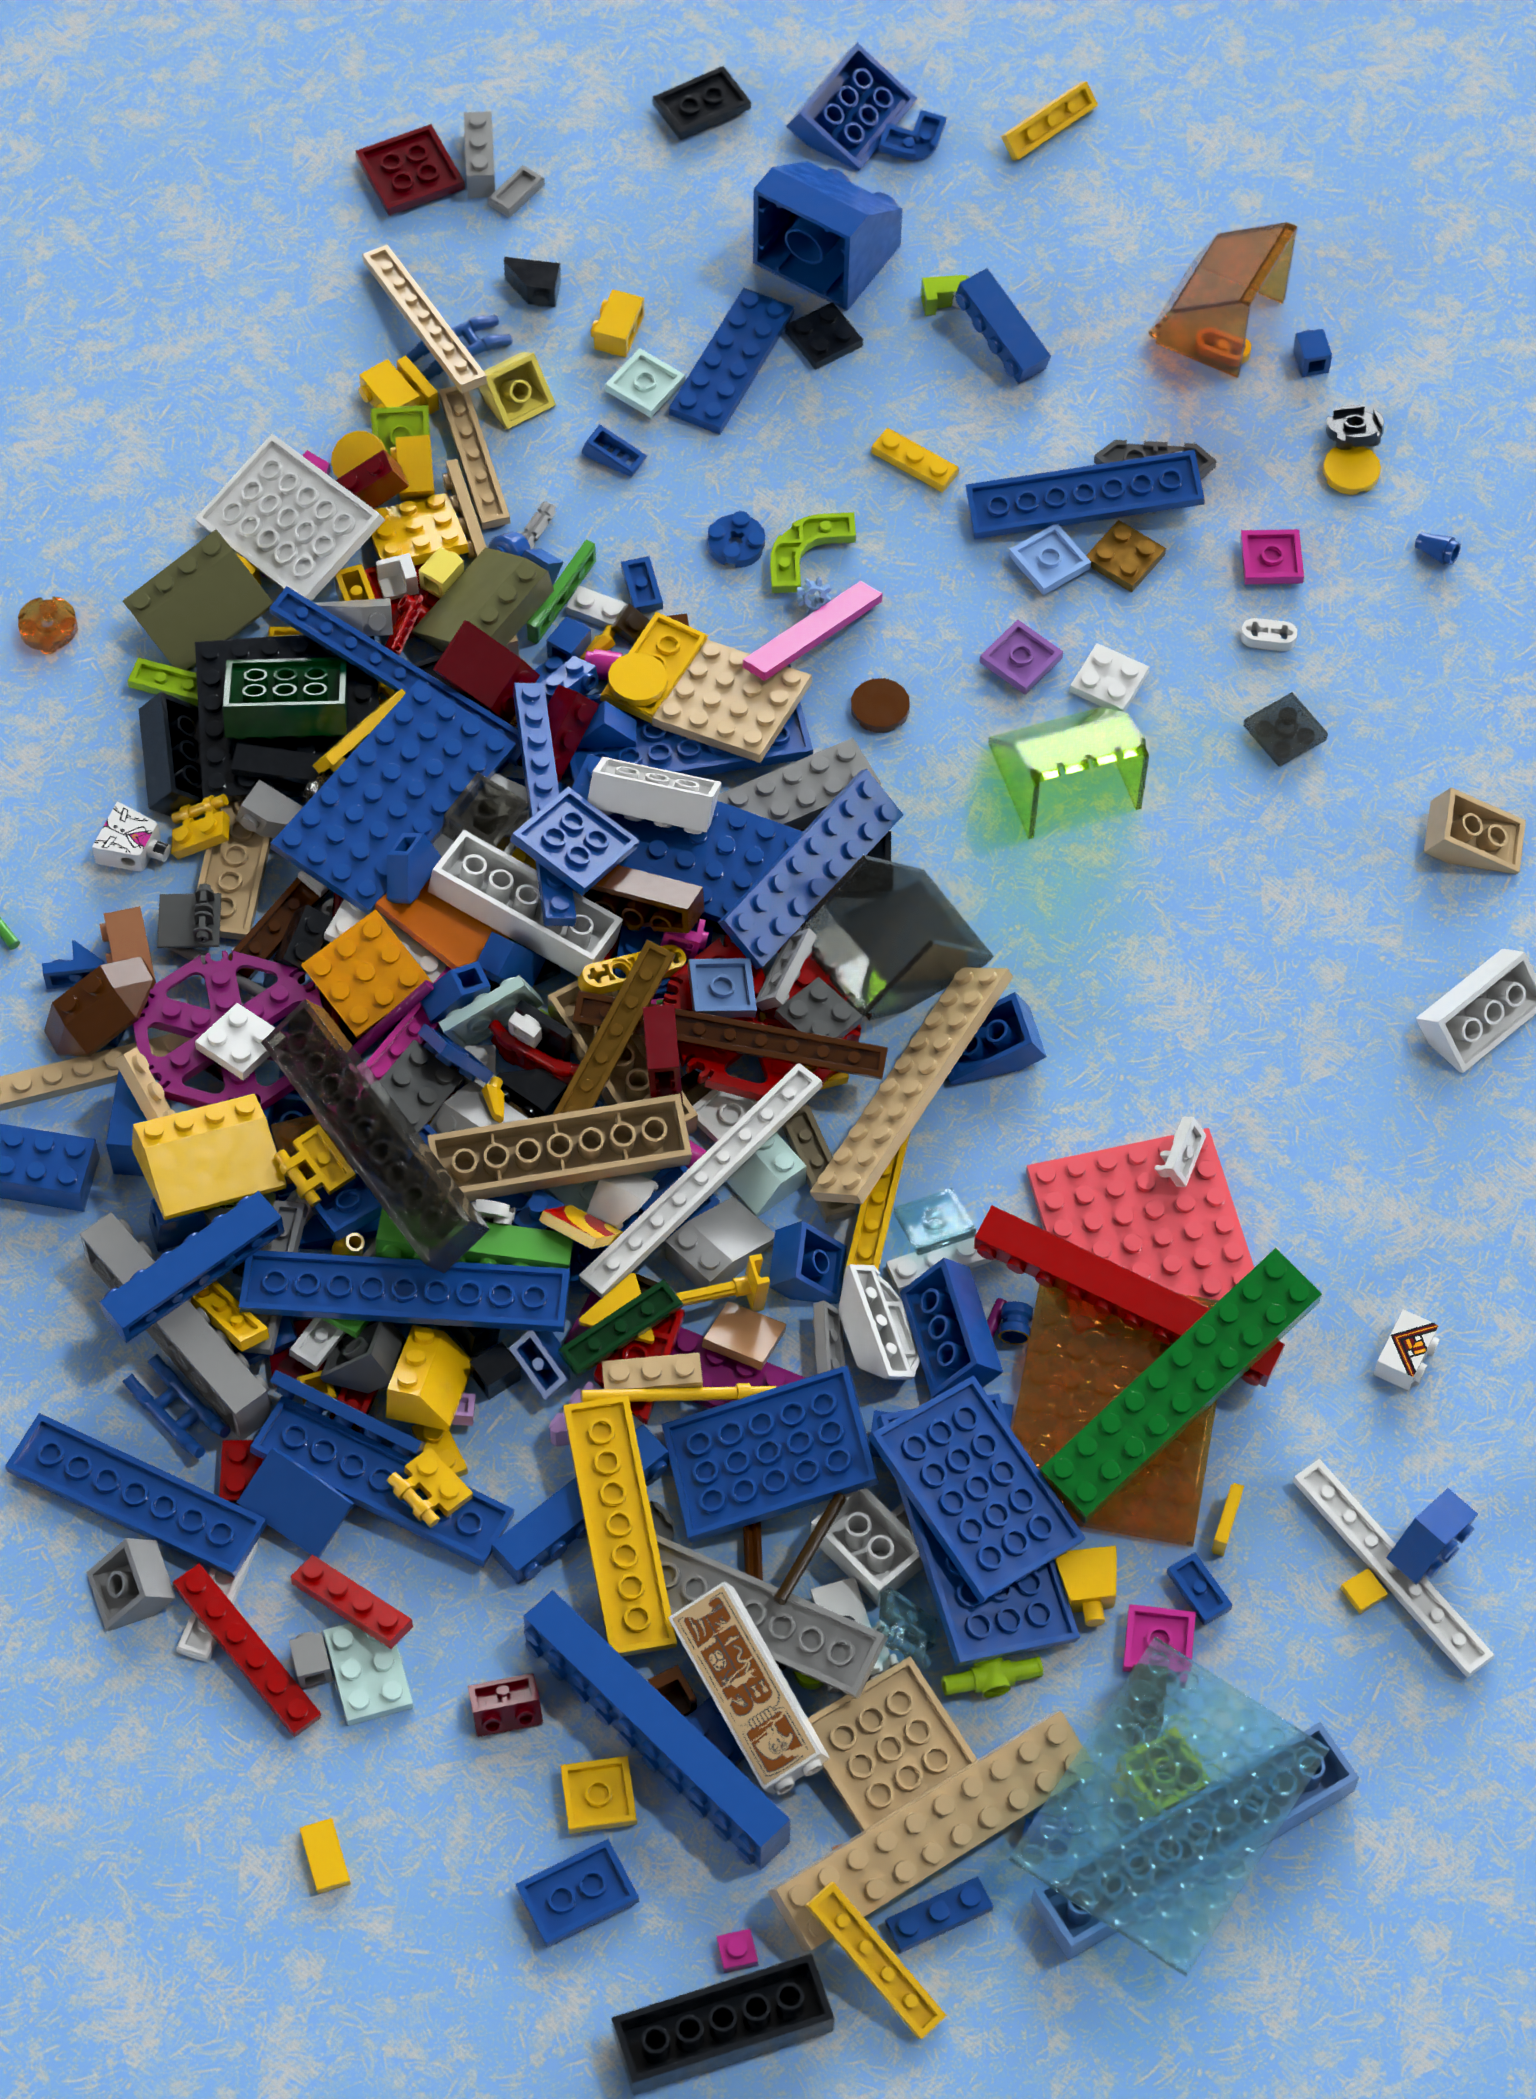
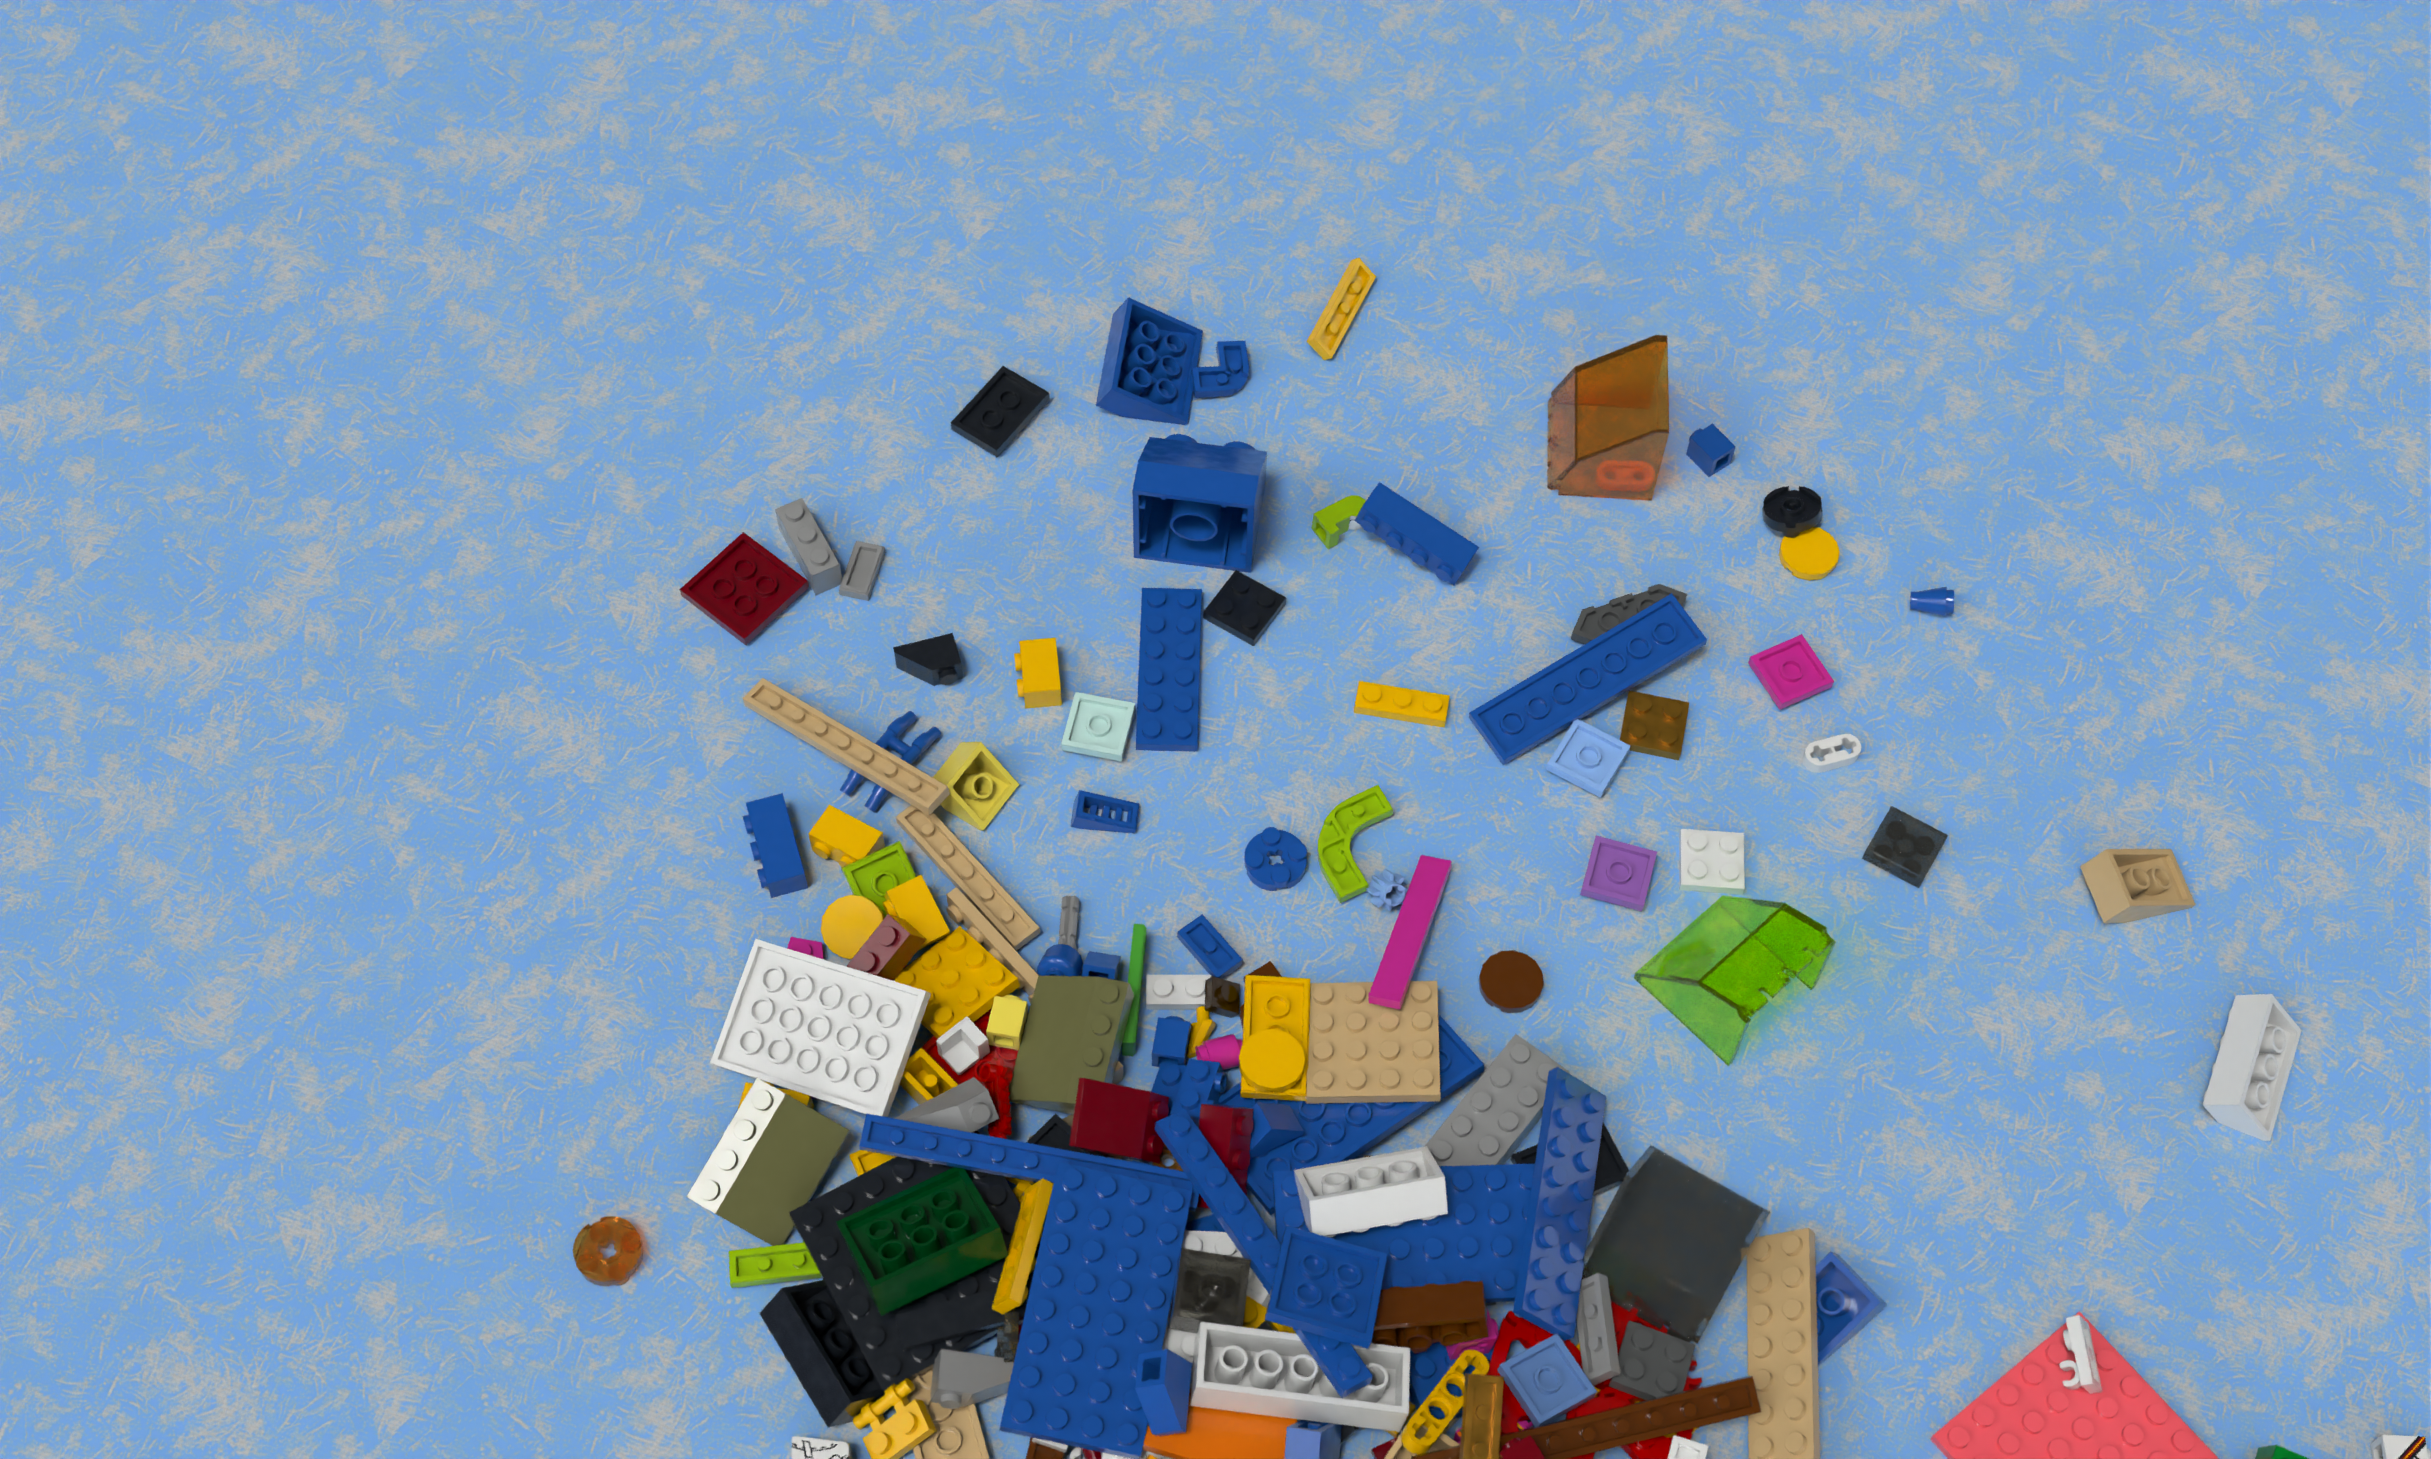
camera: 25 degrees left, 0 degrees up
yellow plate [396,355,439,415] -> none
none -> blue brick [743,793,808,898]

